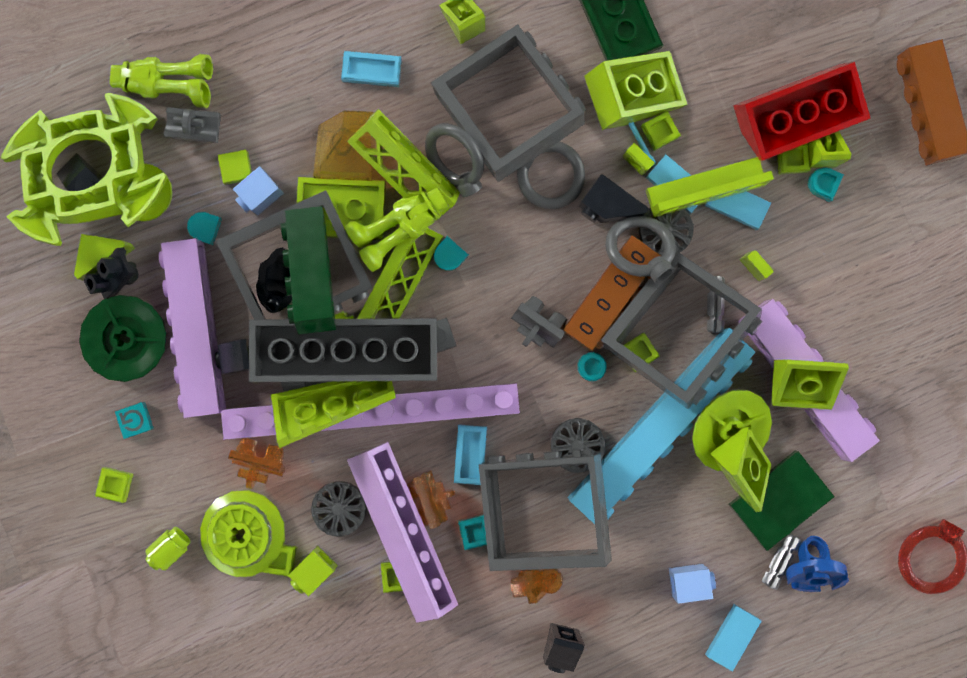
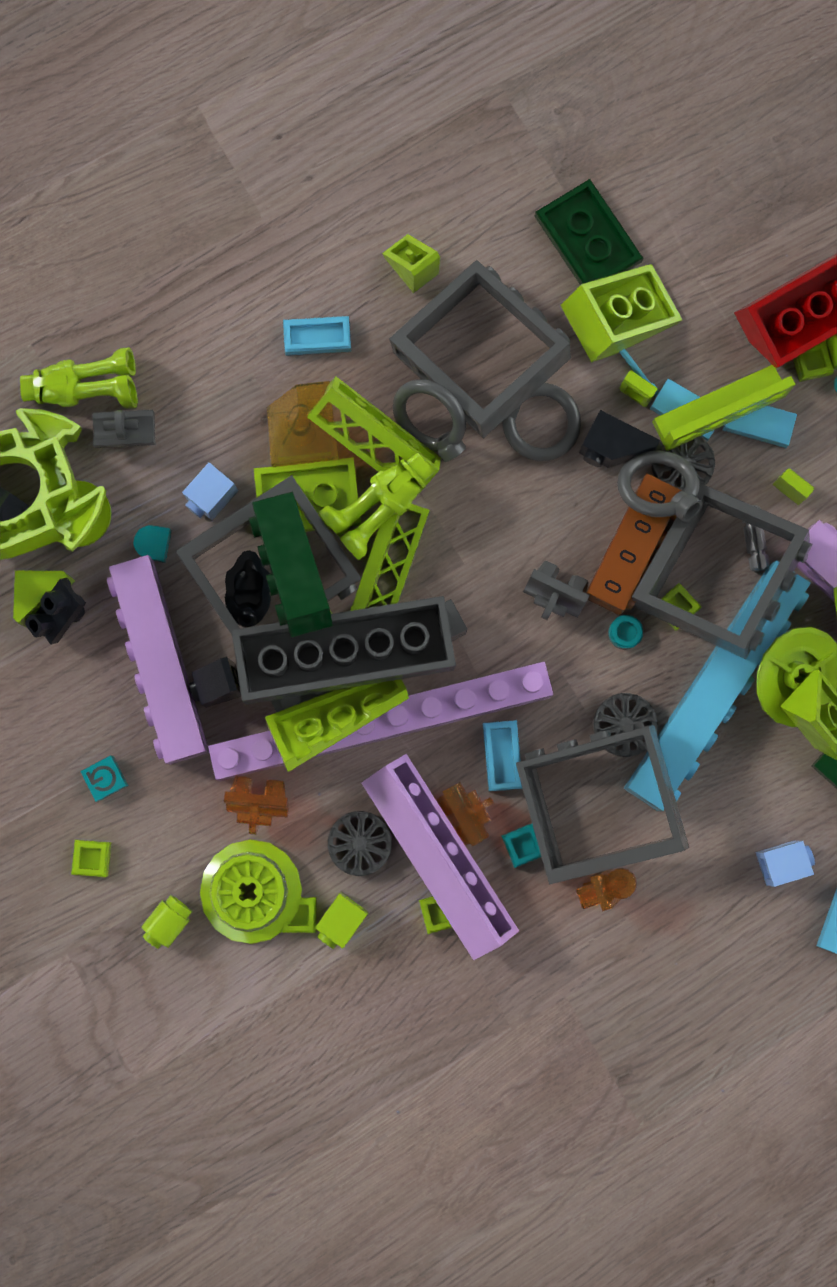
camera: 10 degrees left, 5 degrees down
dark green piece [79,295,167,382] -> none
lime tile [218,149,252,185] -> none
teal tile [434,236,469,271] -> none
black slope [543,623,585,673] -> none
lime tile [641,111,681,151] -> none

